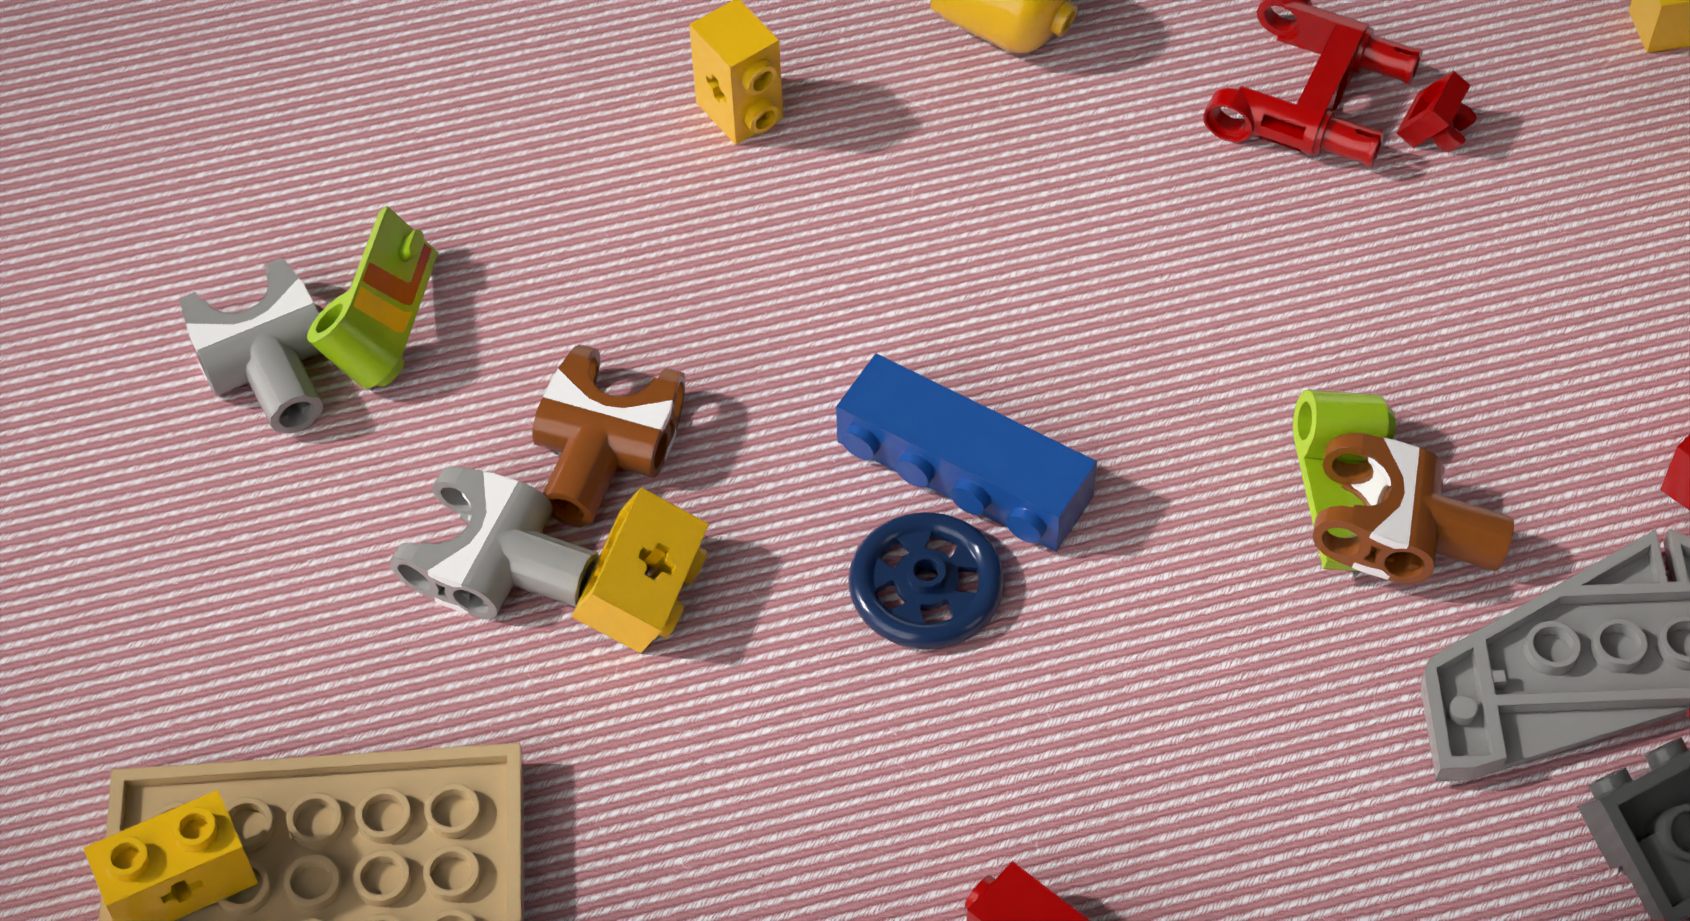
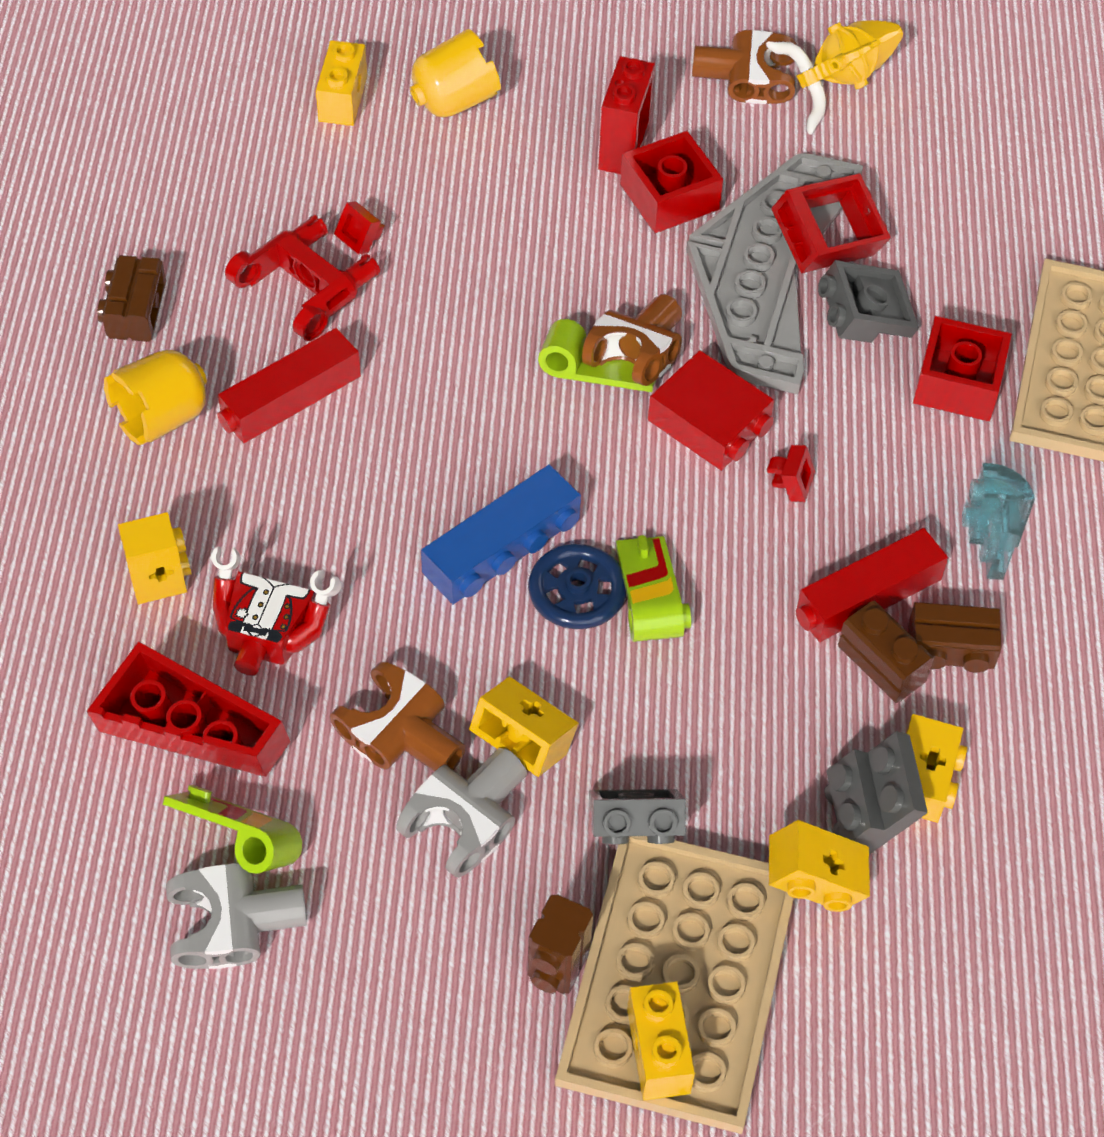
camera: 75 degrees left, 0 degrees up
none -> red wedge [87,641,291,777]
none -> torso [211,546,341,676]
none -> red brick [217,328,361,444]
none -> reddish brown brick [528,894,593,994]
none -> plate [589,789,686,844]
none -> lime door [616,535,691,642]
none -> red brick [648,350,774,471]
none -> red tile [767,445,815,502]

